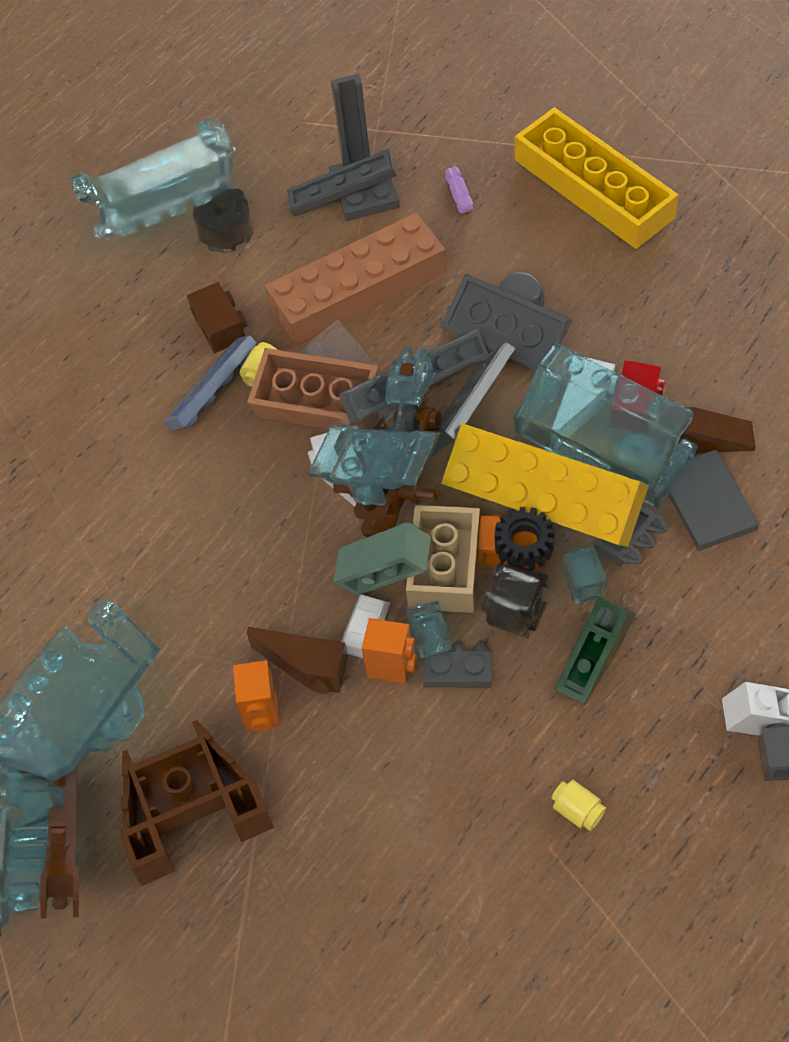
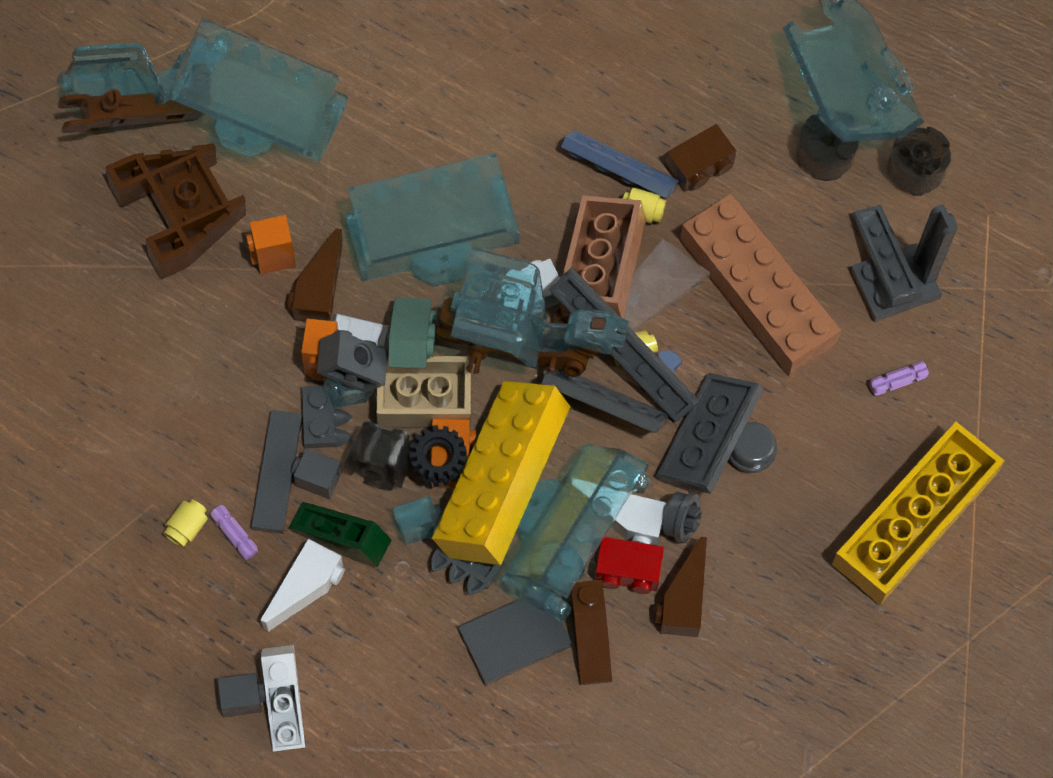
camera: 75 degrees right, 10 degrees up
none -> lavender axle [210,505,258,560]
none -> dark grey tile [252,410,303,534]
none -> white slope [261,539,345,632]
none -> dark grey brick [291,449,342,499]
none -> dark grey brick [317,330,388,392]
none -> clear light blue piece [345,153,520,287]
none -> reddish brown slope [655,537,707,637]
none -> dark grey piece [663,492,702,543]
none -> clear smoke brick [887,126,951,196]

